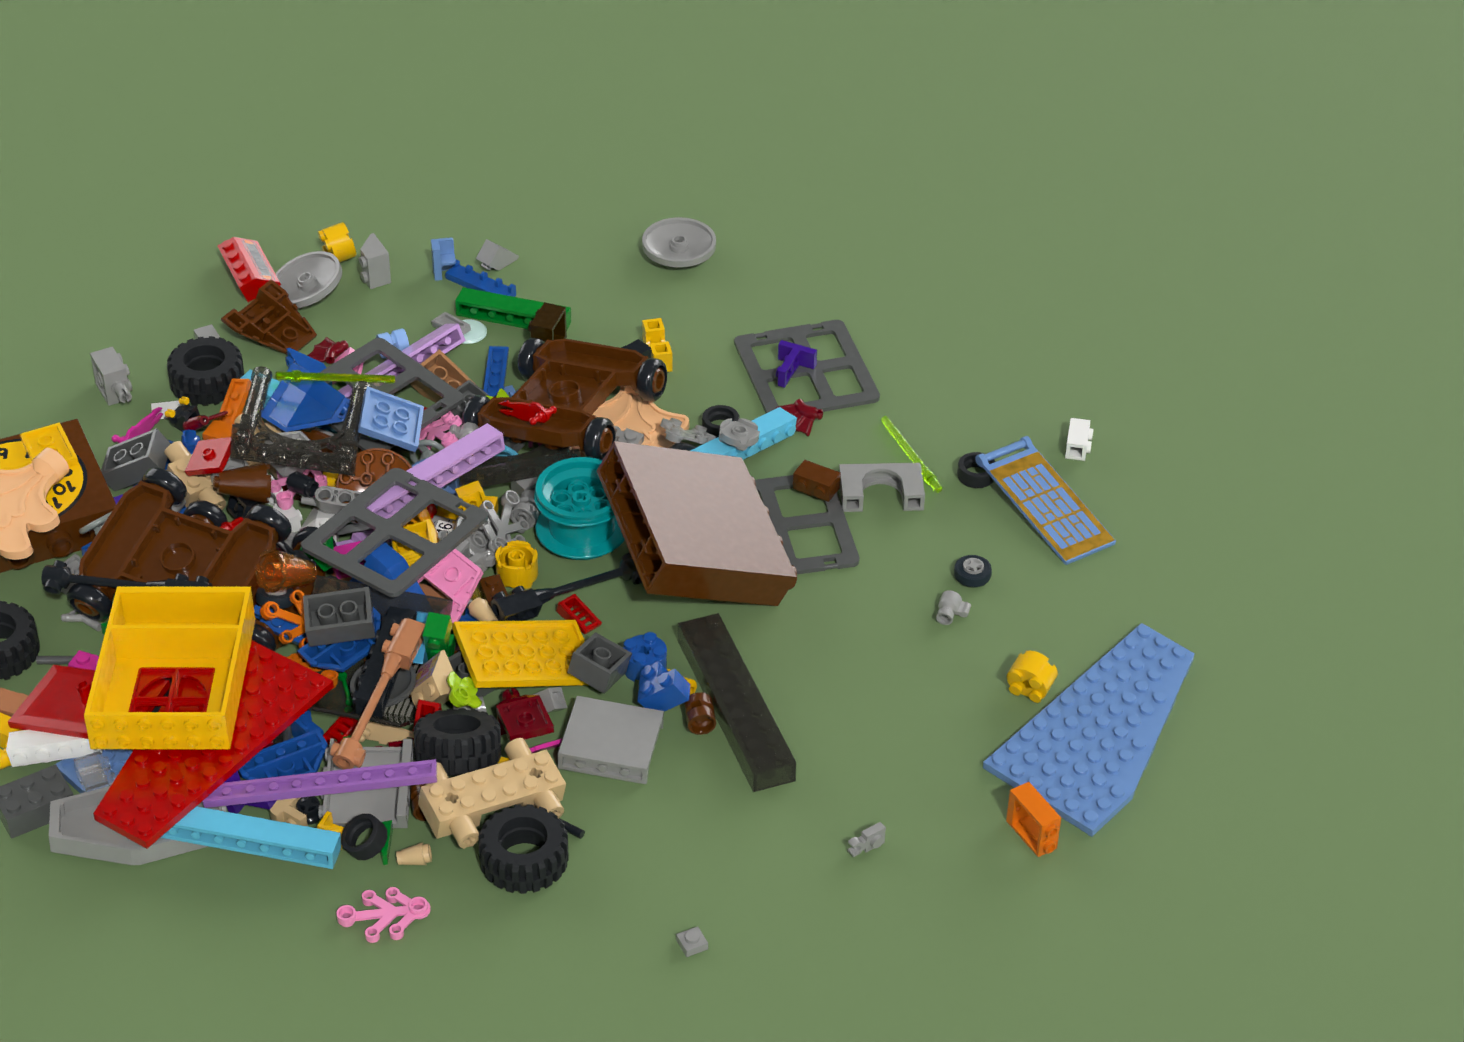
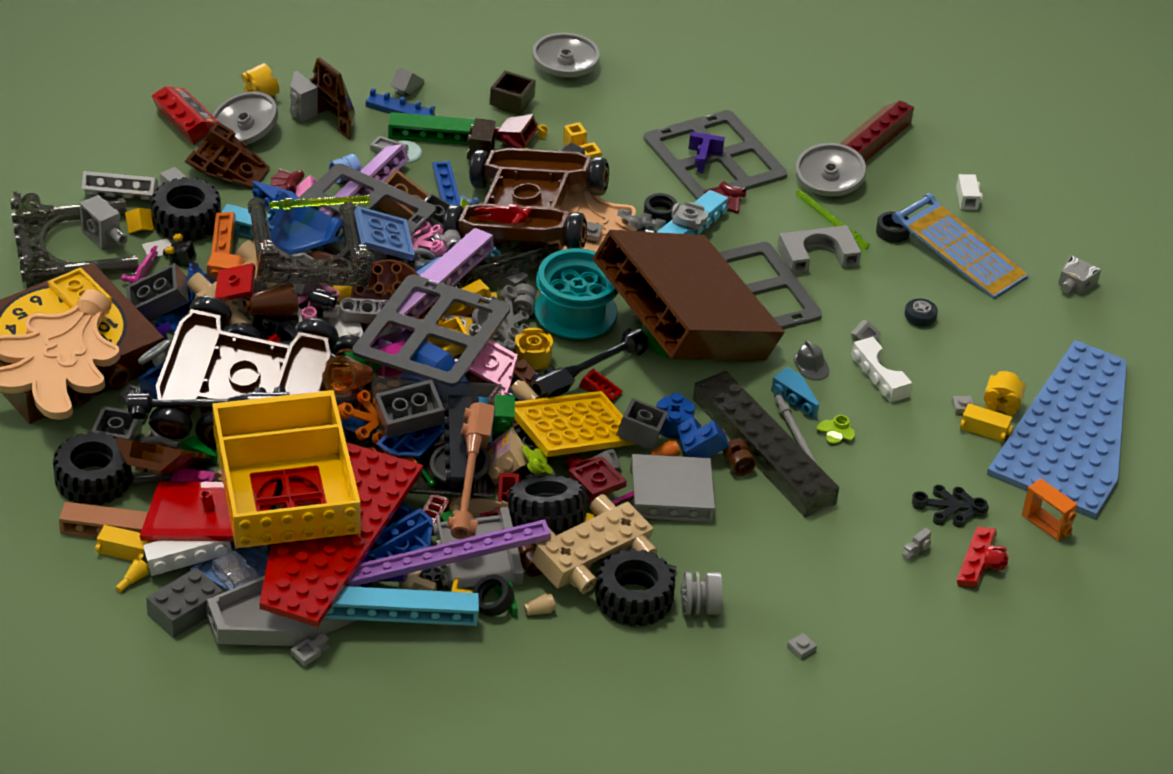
camera: 15 degrees left, 0 degrees up
dark red arm [183,411,228,431] -> none
bright pink plant [336,887,431,943] -> none
medium blue panel [431,237,456,281] -> none
reddish brown brick [793,460,841,502] -> none
light grey piece [936,590,971,625] -> none
none -> clear smoke arch [10,191,139,289]
none -> white brick [81,171,158,201]
none -> dark grey brick [91,406,142,441]
none -> reddish brown wedge [115,438,212,476]
none -> yellow panel [125,208,154,233]
none -> light grey plate [291,633,329,667]
none -> reddish brown wedge [310,57,355,140]
none -> dark brown piece [490,70,536,114]
none -> dark red torso [495,114,548,149]
none -> orange cone [650,440,680,456]
none -> light grey wheel [681,572,722,615]
none -> dark azure slope [771,367,819,419]
none -> light grey bar [775,395,823,479]
none -> dark grey piece [794,341,829,380]
none -> light grey dish [796,143,866,197]
none -> lime plate [816,415,855,444]
none -> dark red slope [840,100,914,162]
none -> light grey panel [851,320,881,340]
none -> white arch [851,337,912,403]
none -> black plant [912,484,989,527]
none -> light grey plate [951,396,974,415]
none -> red plate [957,527,1009,587]
none -> yellow brick [960,403,1014,443]
none -> light grey torso [1059,255,1101,295]

